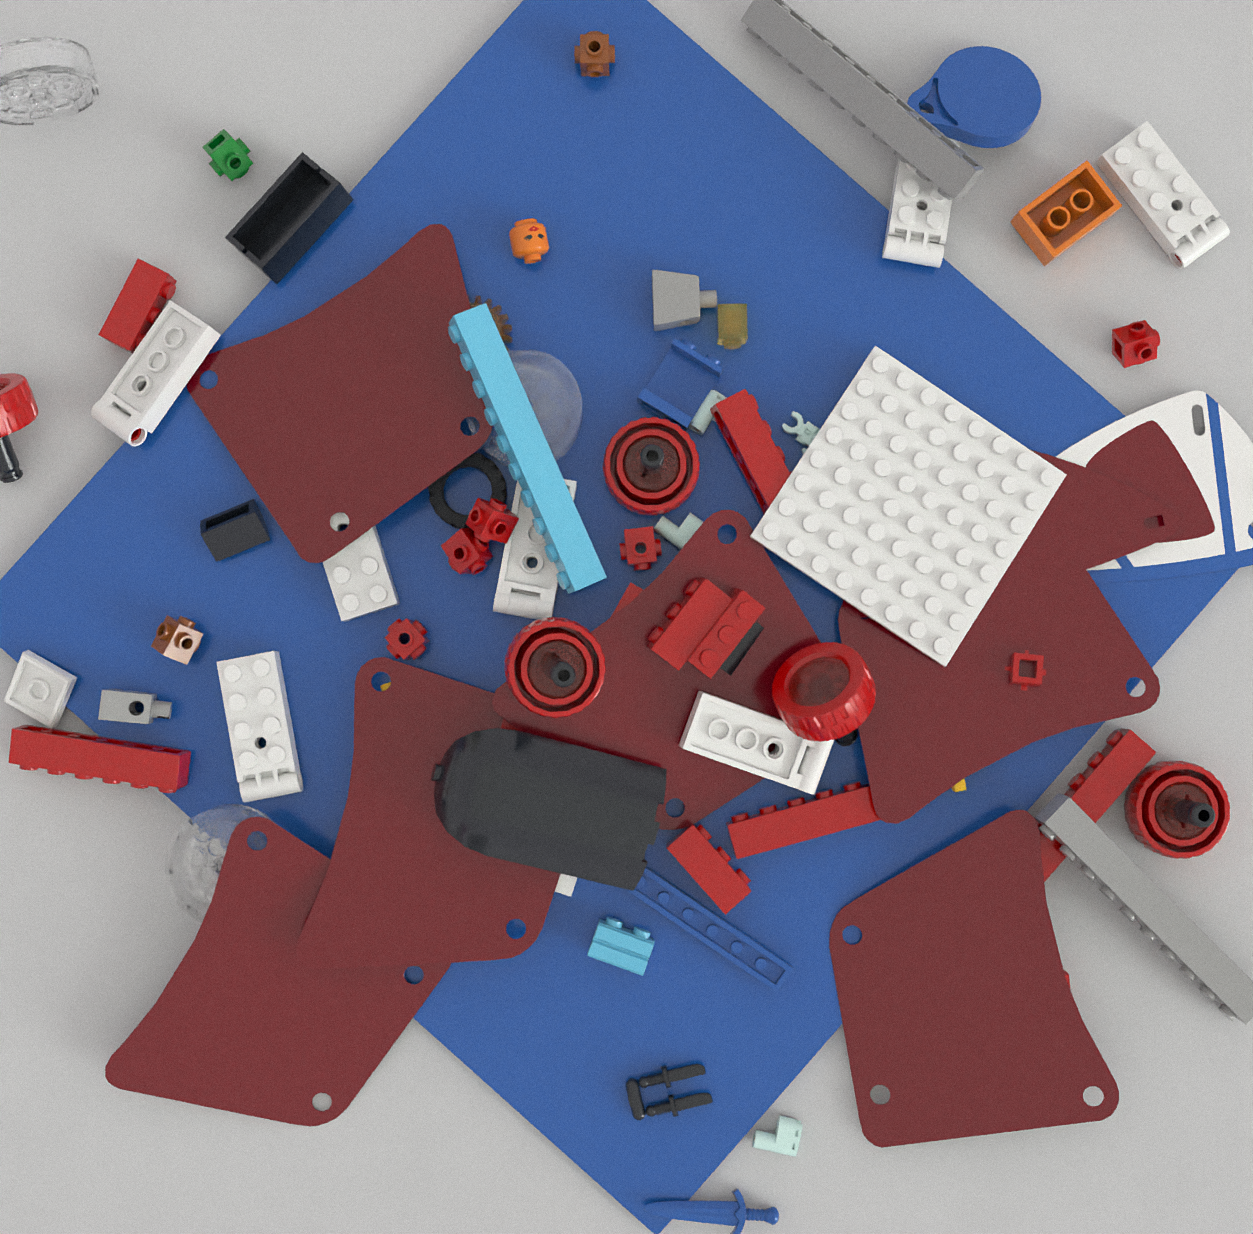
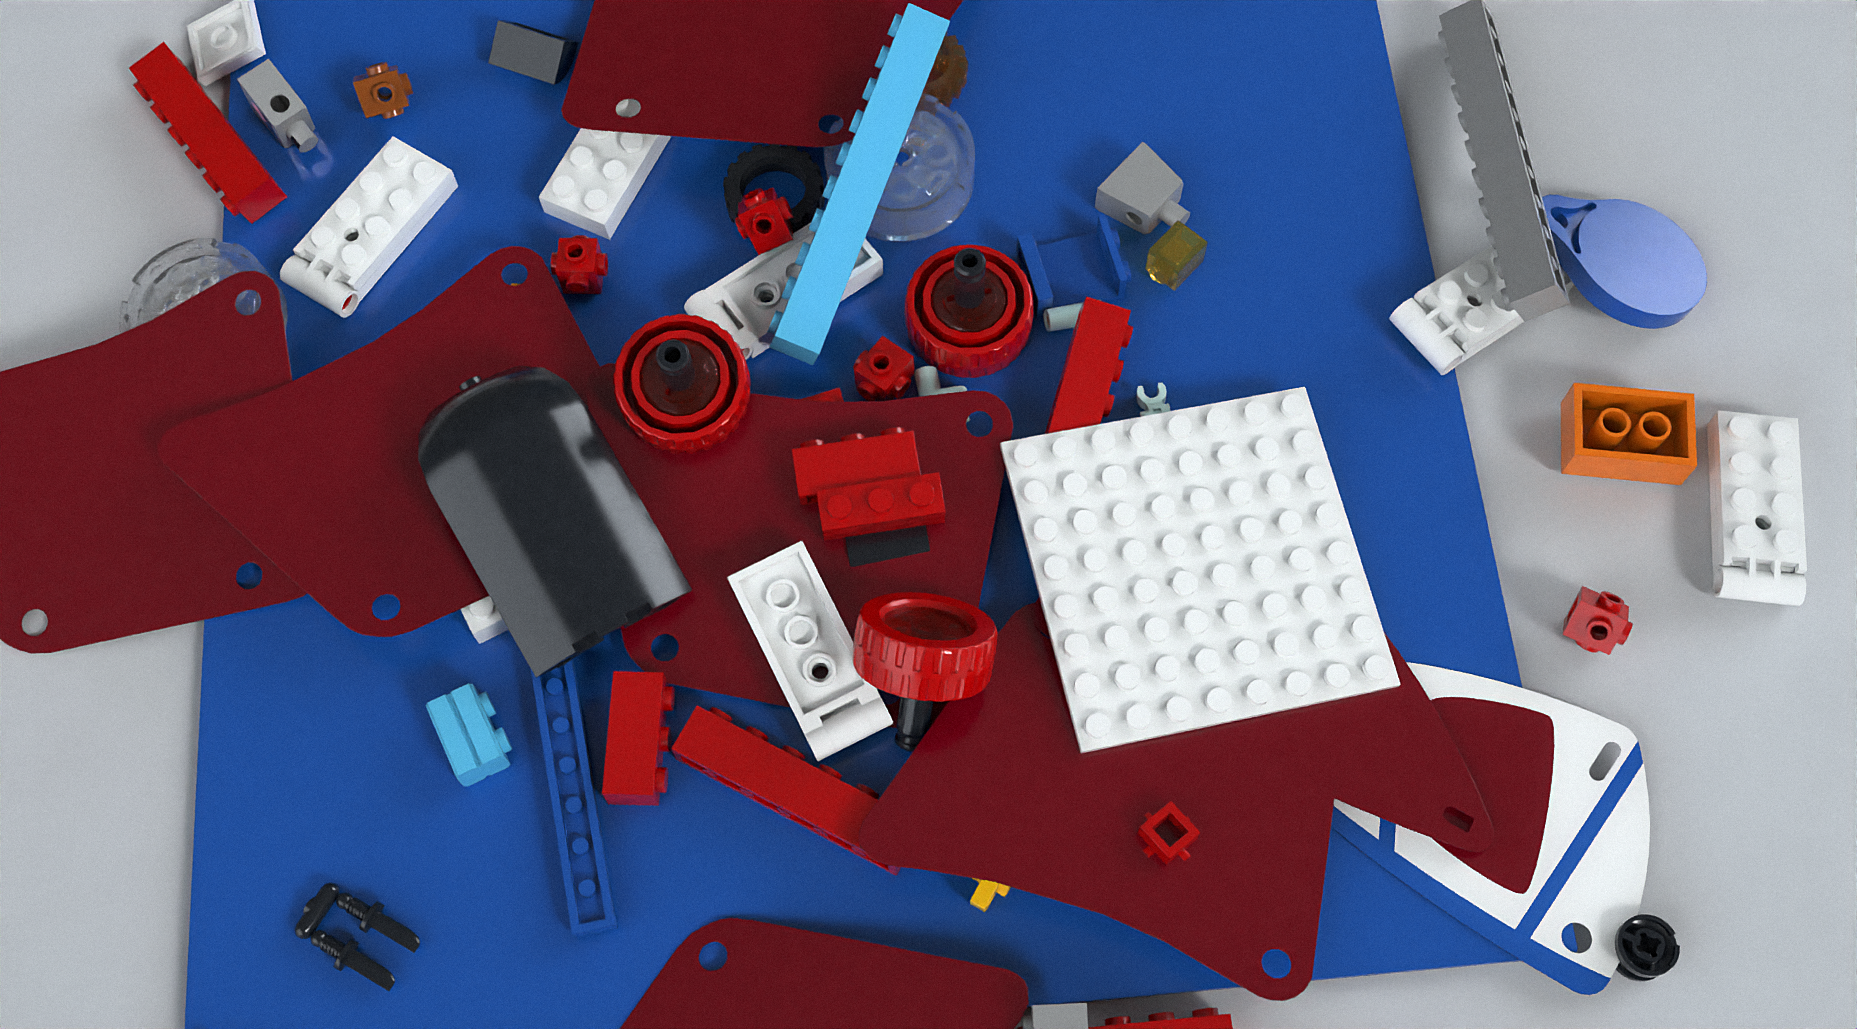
camera: 45 degrees right, 20 degrees down
red brick [441,528,494,575] -> none
orange head [509,218,549,264] -> none

